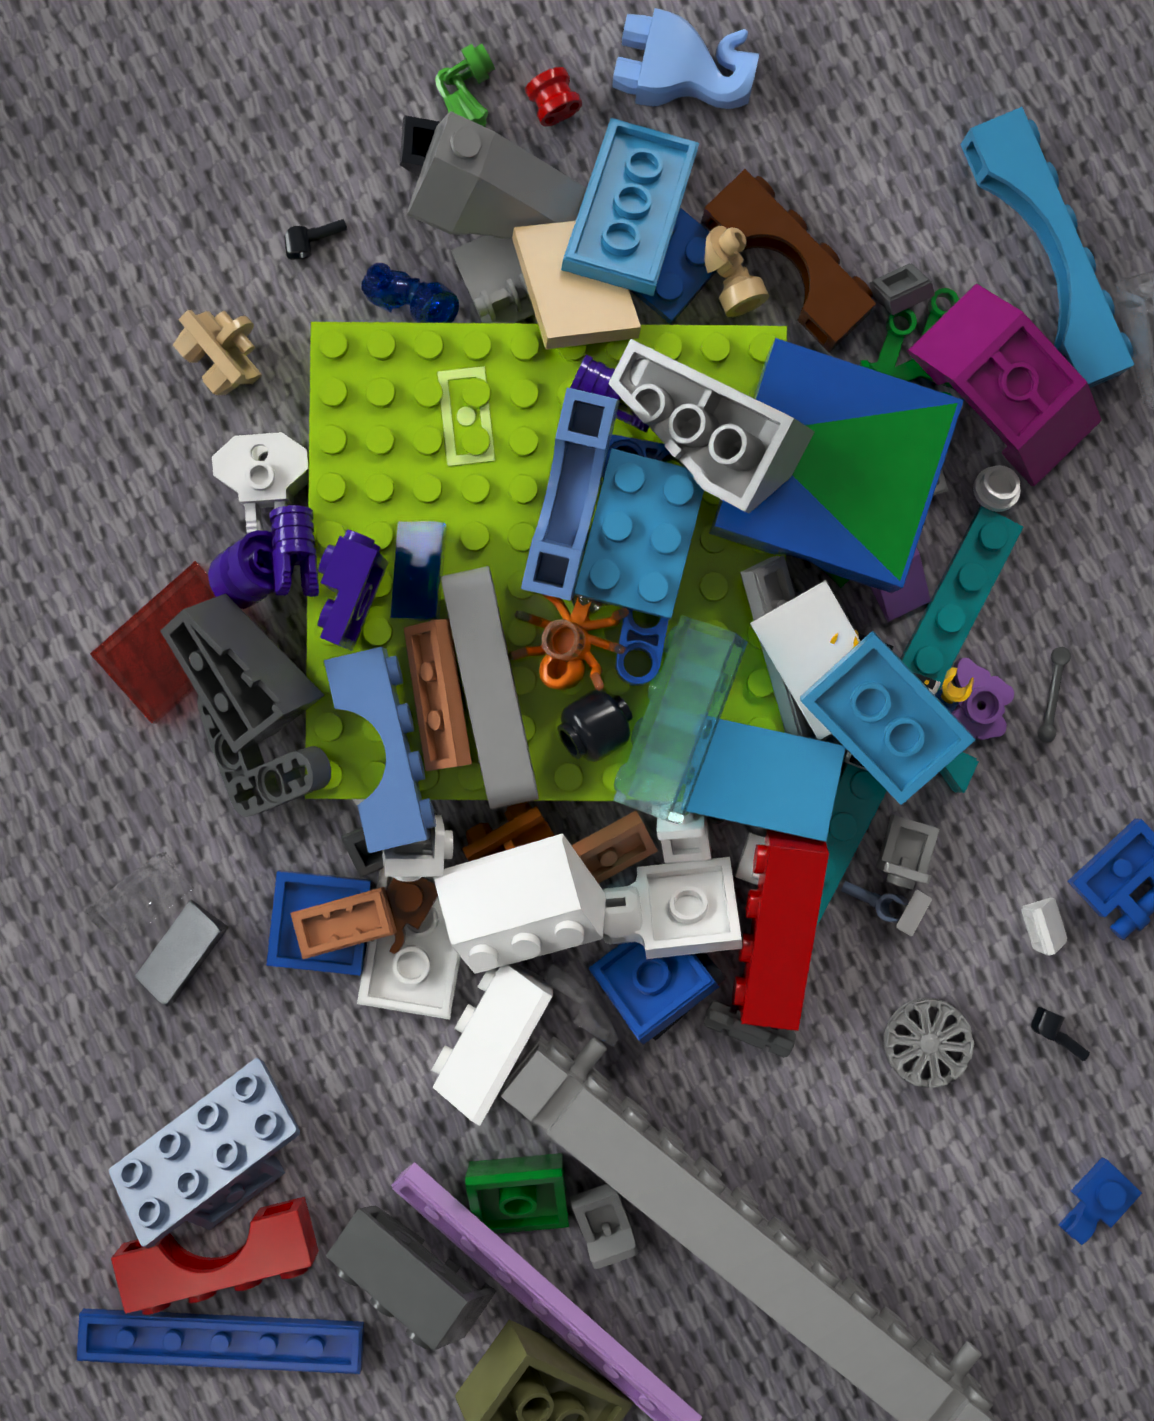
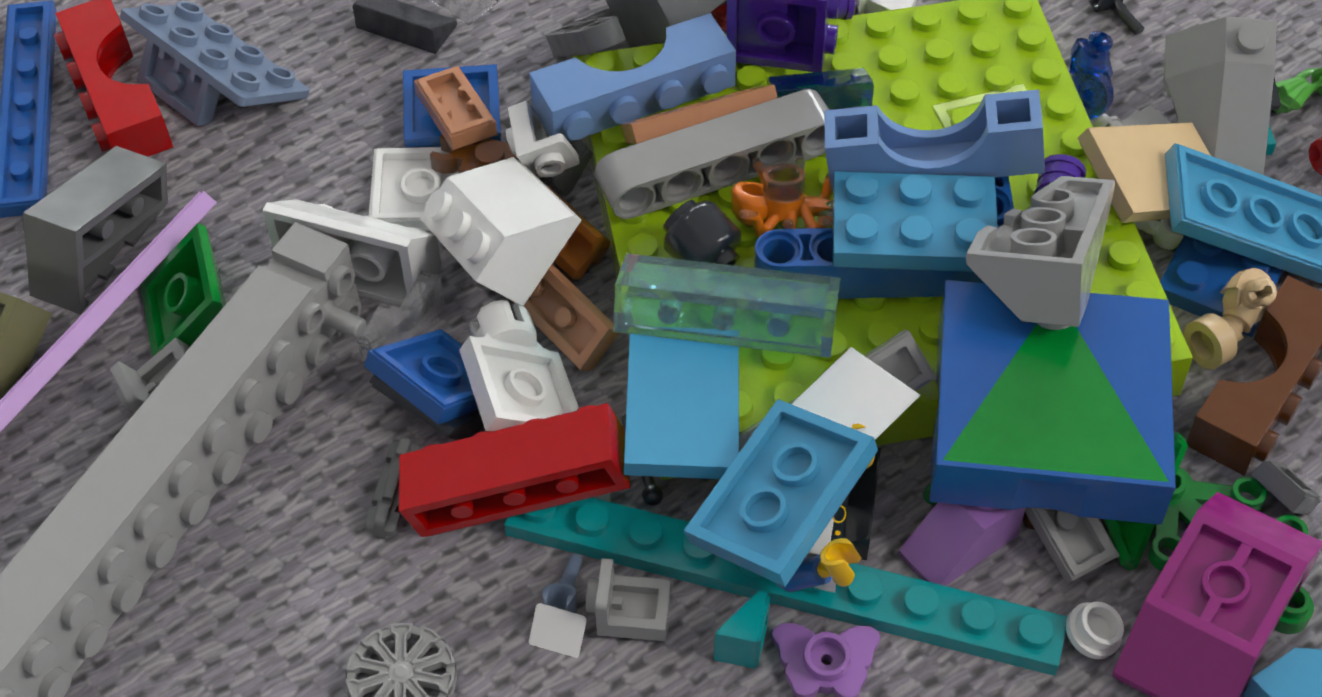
camera: 80 degrees right, 35 degrees down
white bracket [656,802,712,864] -> none

